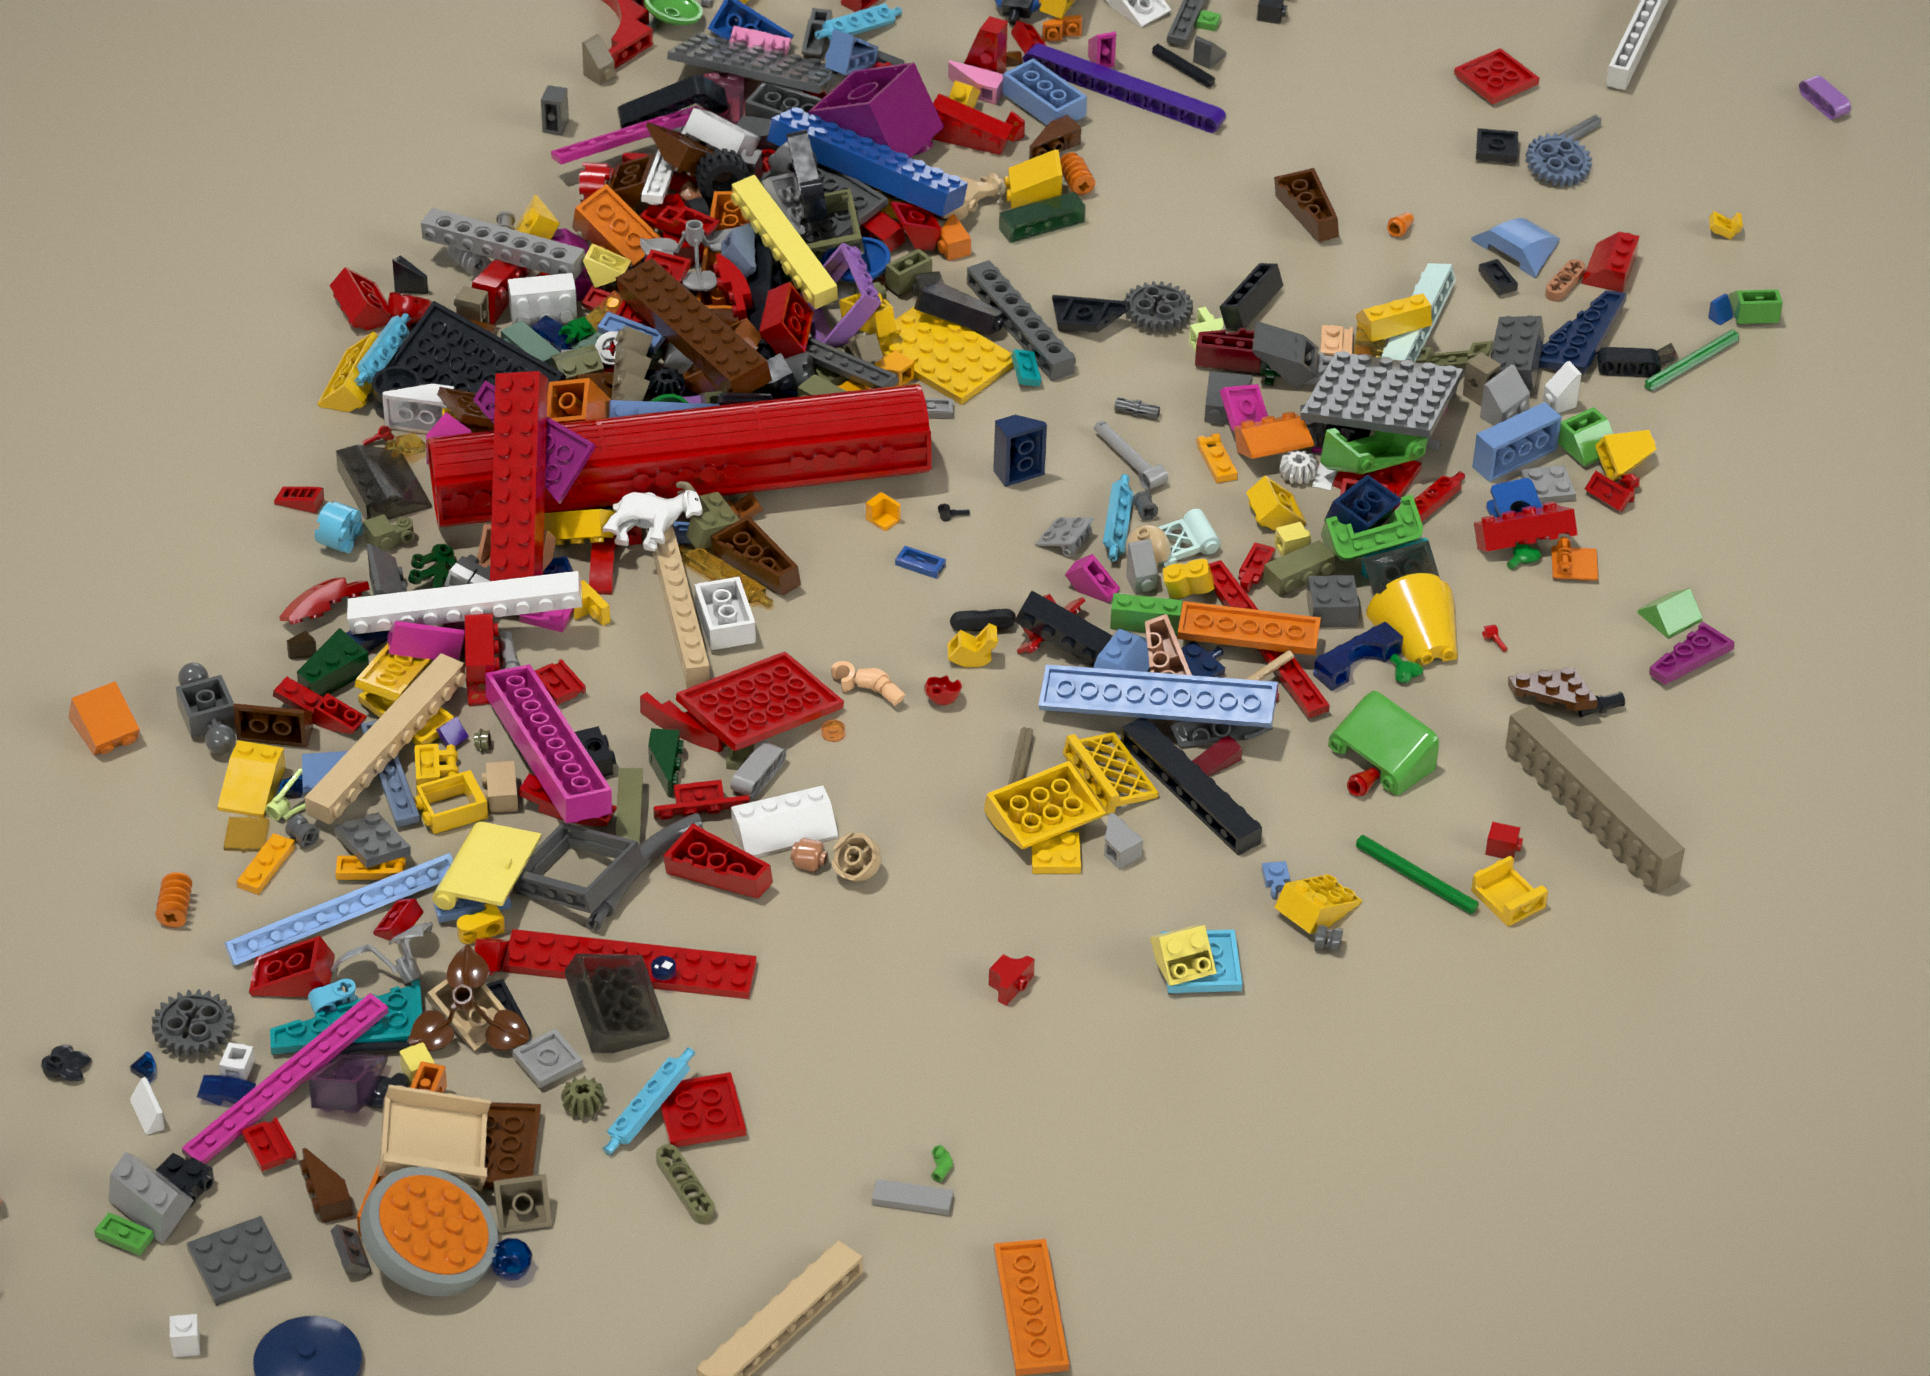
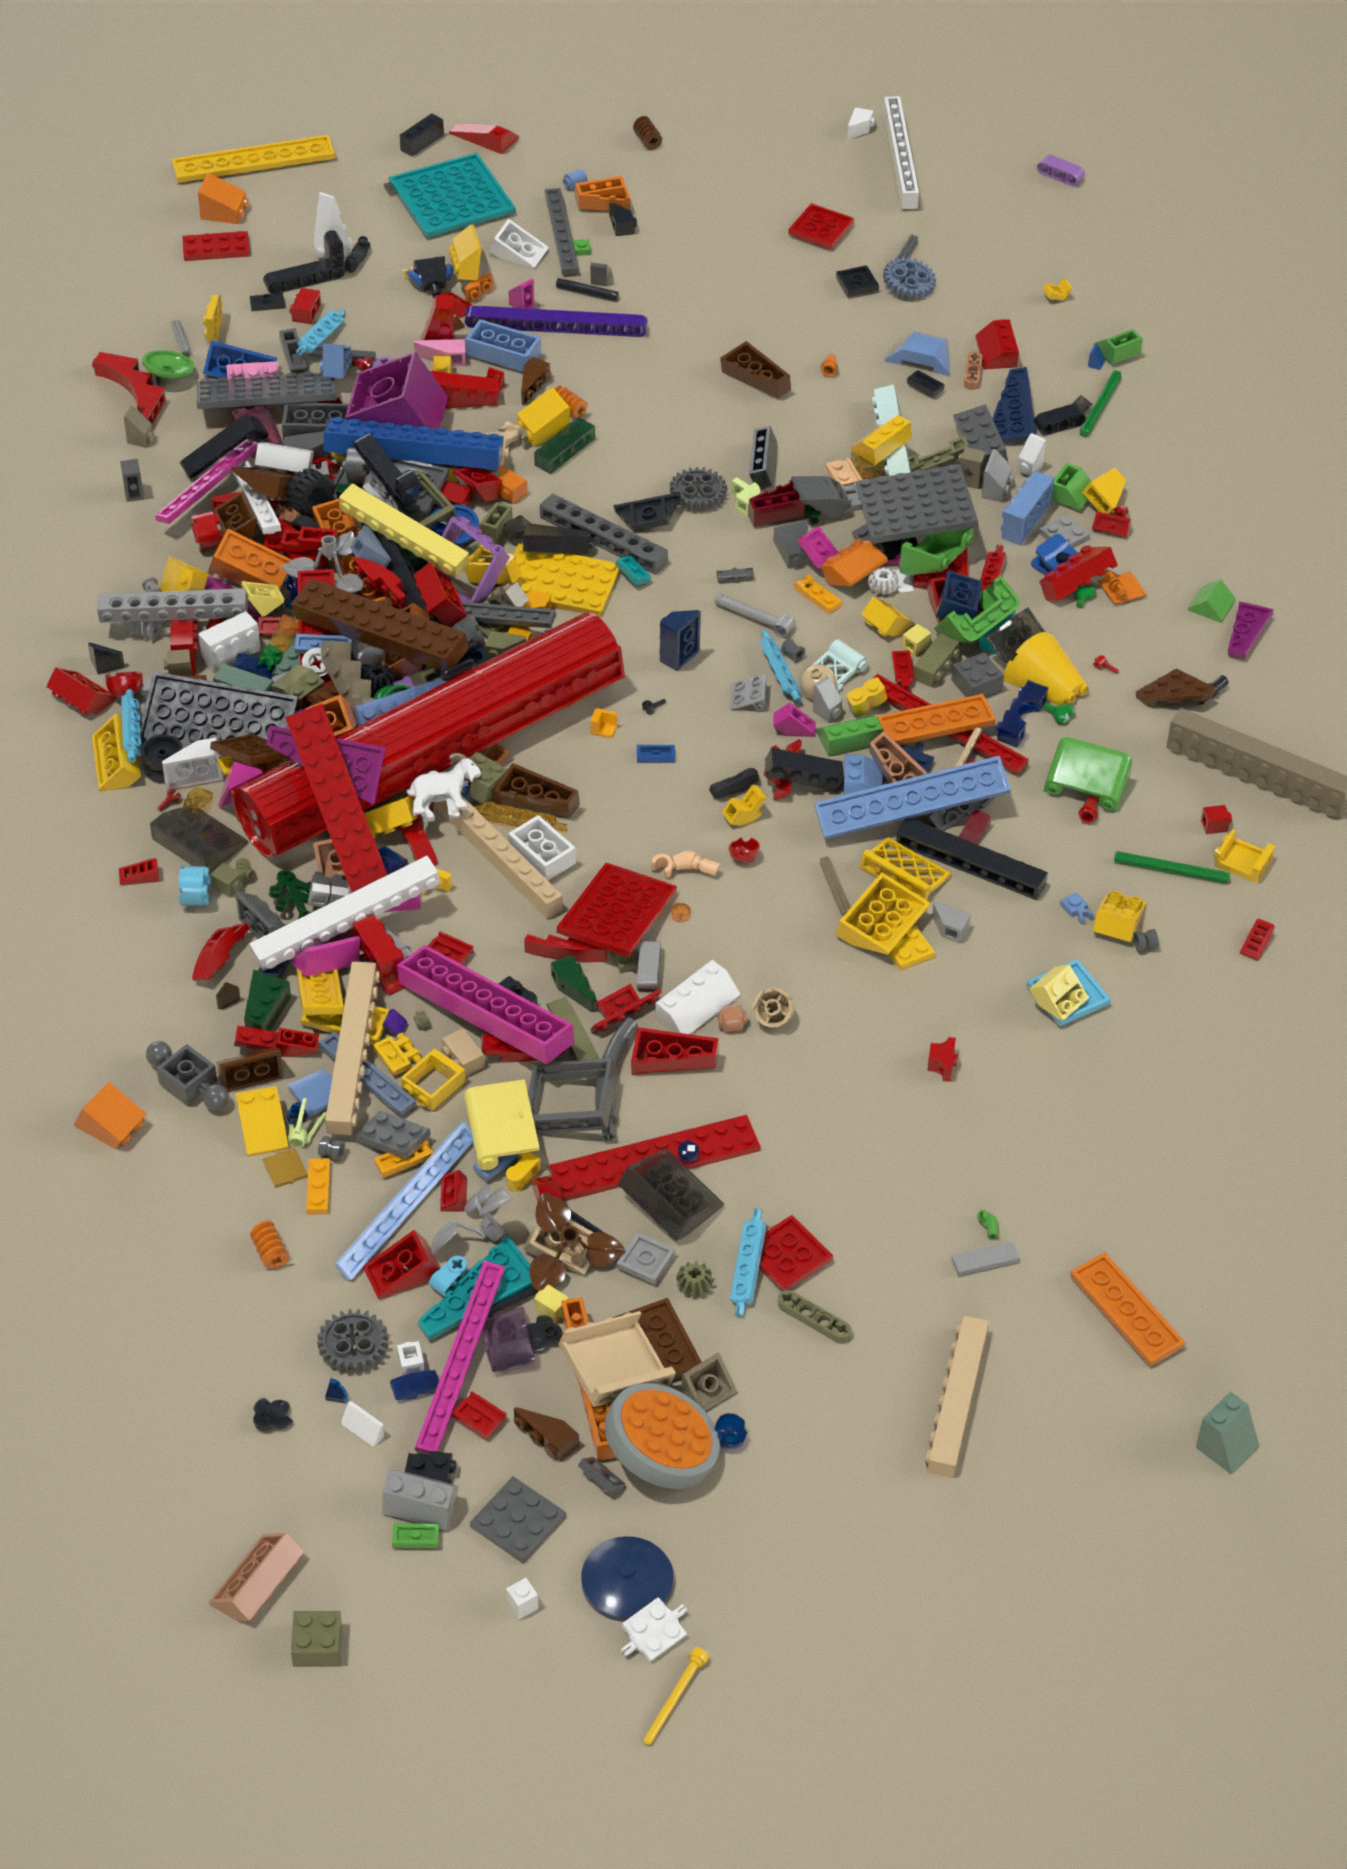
camera: 25 degrees left, 5 degrees up
none -> red slope [1240,918,1275,961]

